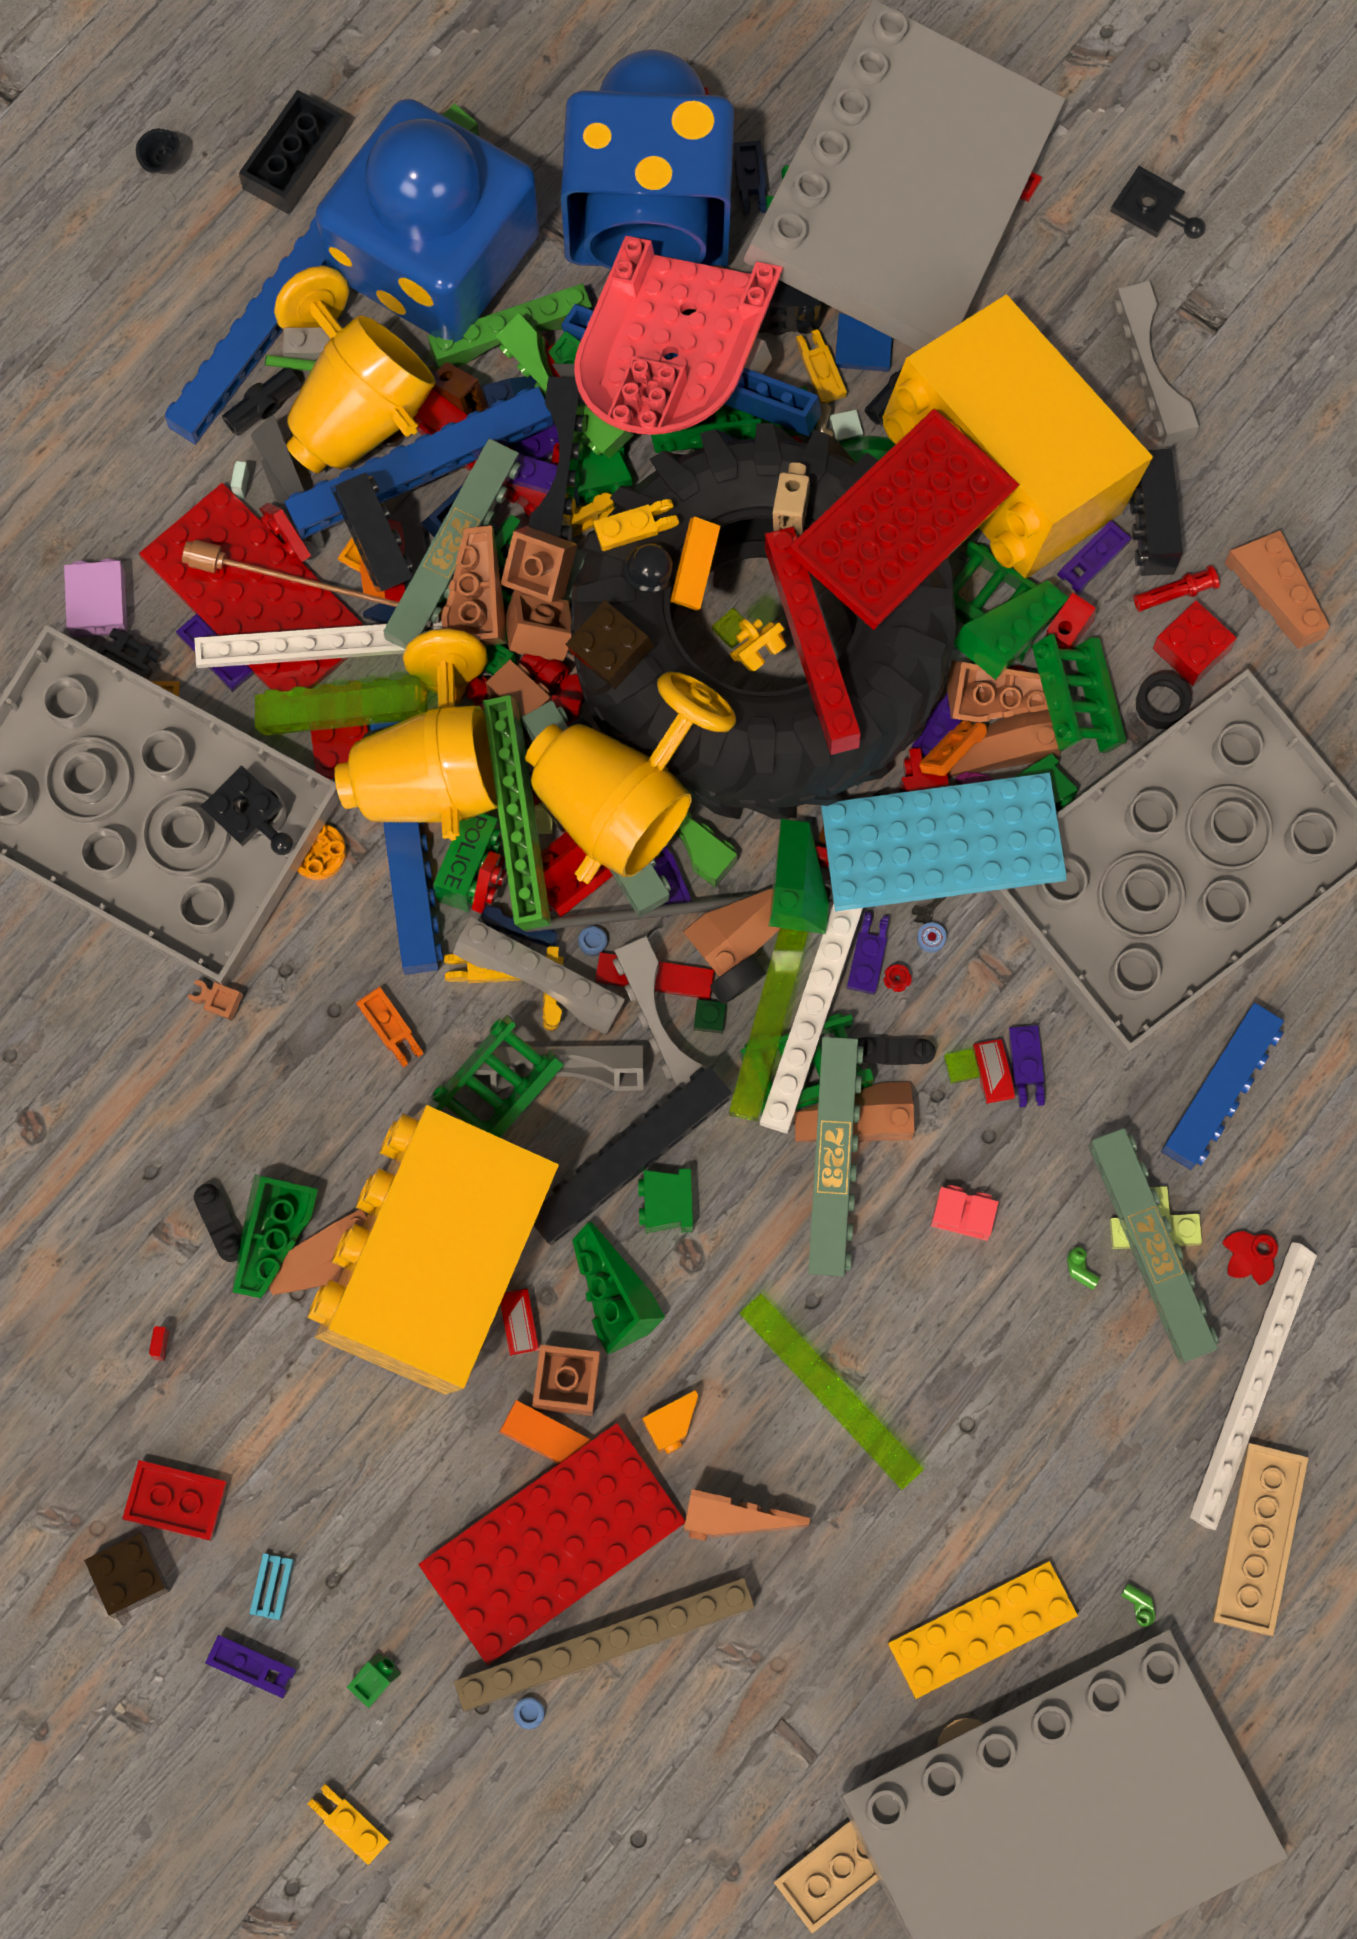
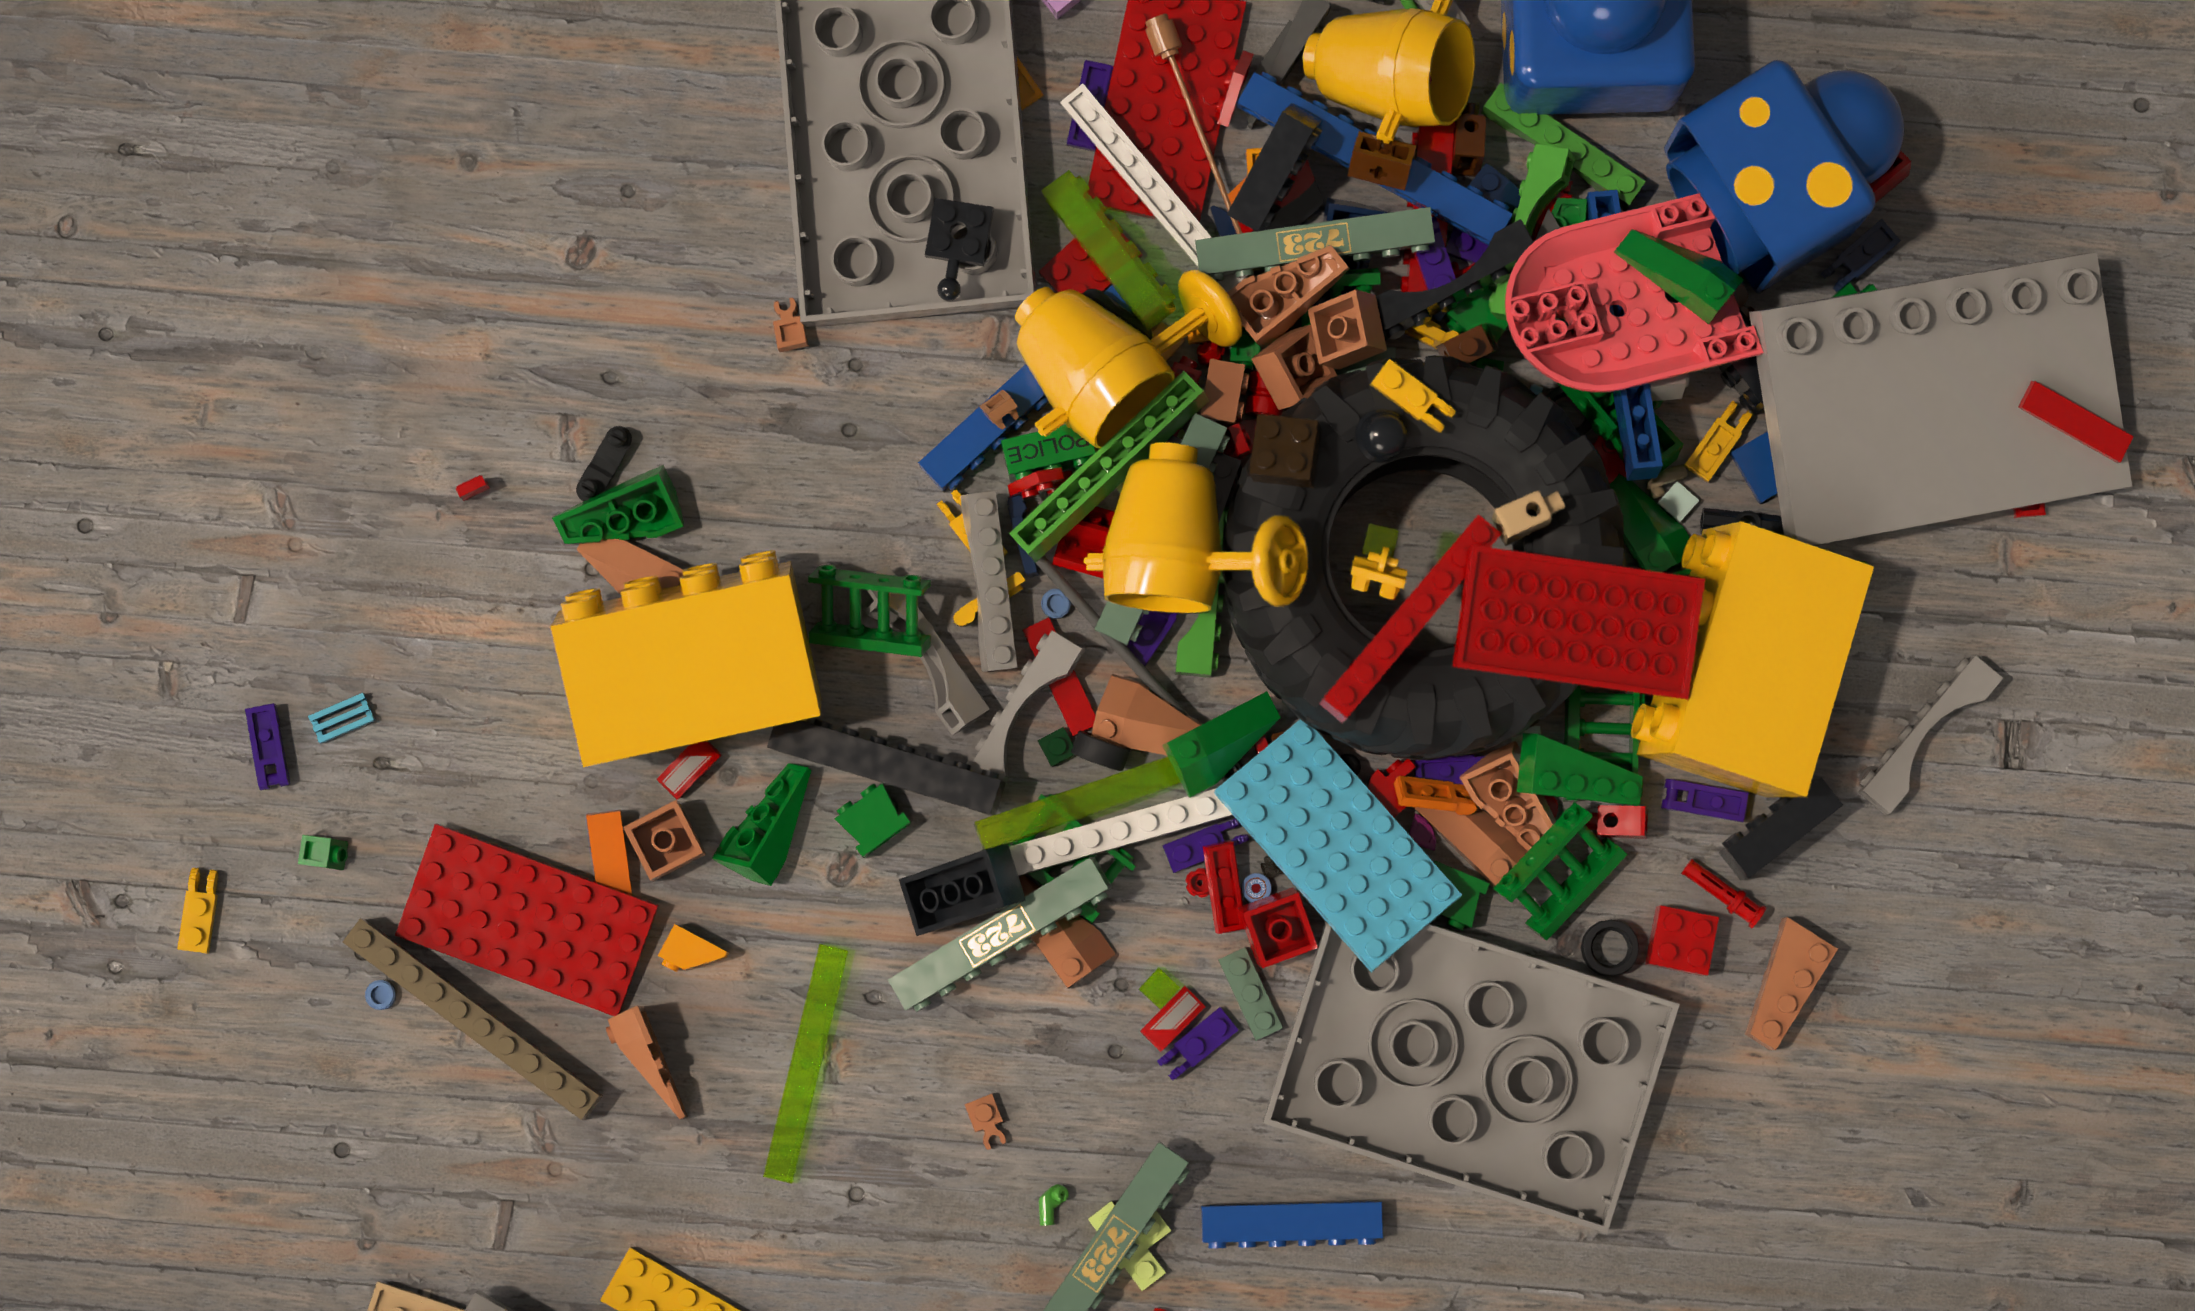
camera: 55 degrees right, 10 degrees up
dark brown brick [84,1533,170,1619] -> none
black plate [97,628,163,680] -> none
red plate [122,1460,227,1542] -> none
light aqua tile [230,461,249,499] -> none
light orange tile [297,824,346,880] -> none
orange hinge [356,987,424,1068] -> none
light orange tile [670,517,720,610] -> none
black piece [858,1037,936,1065] -> none
coral piece [931,1185,999,1241] -> none
black plate [1110,166,1205,239] -> none
none -> black brick [899,843,1026,936]
none -> nougat plate [964,1094,1006,1150]
none -> medium nougat tile [979,390,1019,429]
none -> red tile [1203,840,1244,934]
none -> sand green plate [1218,947,1283,1041]
none -> red brick [1237,887,1318,969]
none -> reddish brown brick [1348,131,1416,191]
none -> reddish brown torso [1436,323,1499,364]
none -> green wedge [1614,229,1744,324]
none -> red tile [2018,381,2134,463]

